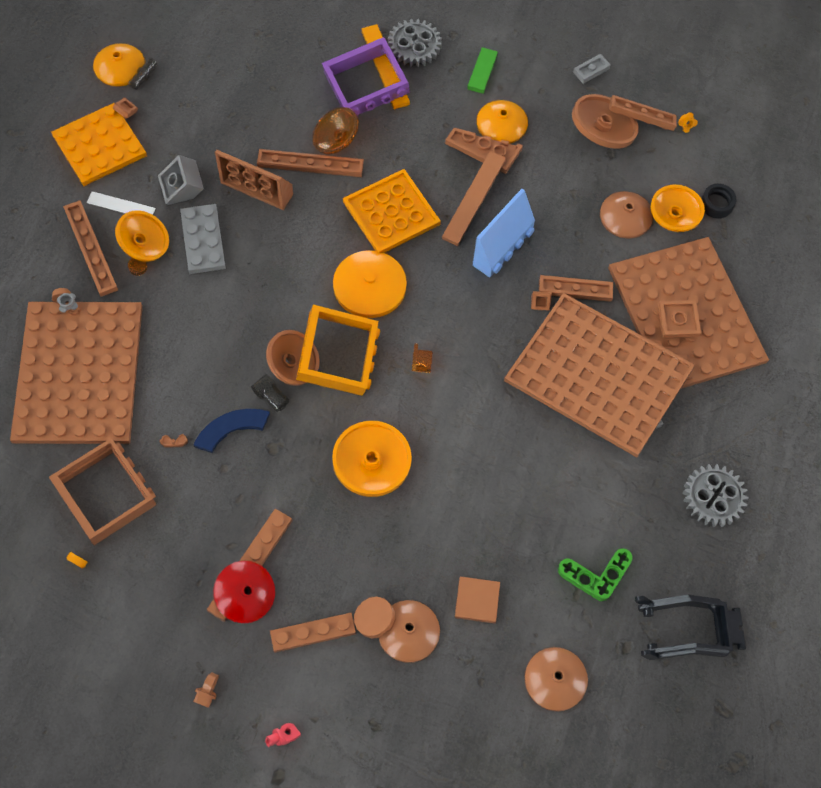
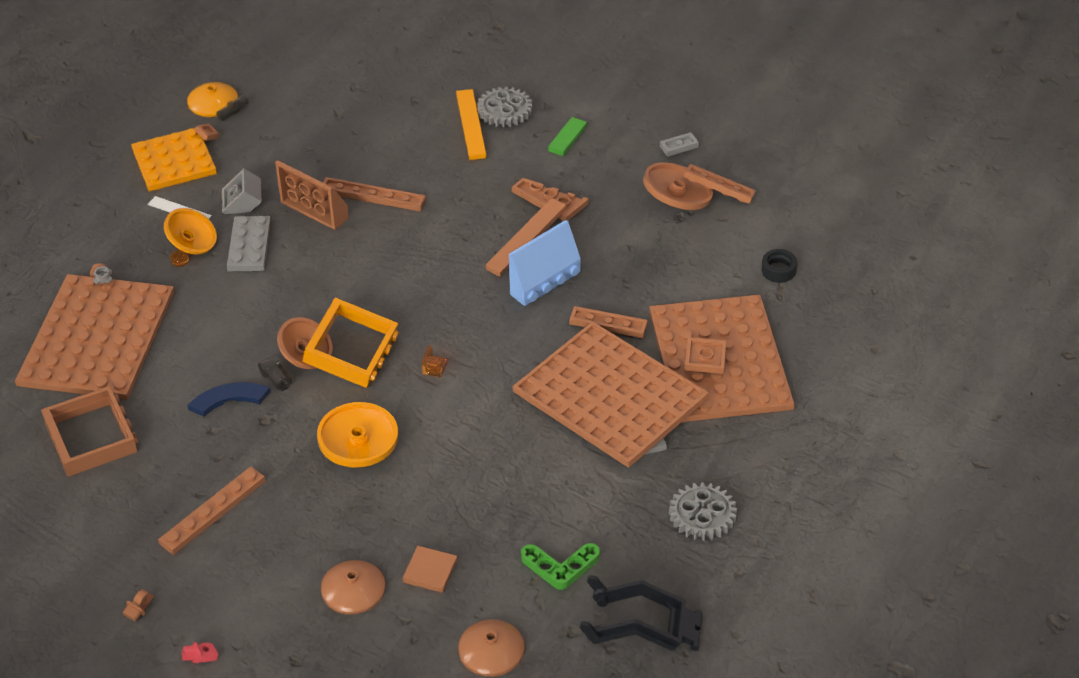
camera: 15 degrees right, 20 degrees down
nougat plate [63,200,118,297] -> none
light orange tile [66,552,88,569] -> none
nougat piece [160,434,188,447] -> none
red dish [213,561,275,623] -> none
nougat plate [270,613,356,653] -> none
clear orange dish [312,107,359,154] -> none
medium lavender window [322,37,410,119] -> none
light orange dish [333,250,407,318] -> none
light orange plate [343,169,441,253] -> none
nougat tile [354,597,395,639] -> none
light orange dish [477,100,528,144] -> none
nougat slope [531,291,552,311] -> none
nougat dish [600,191,653,238] -> none
light orange dish [650,185,705,232] -> none
light orange plate [678,112,698,133] -> none

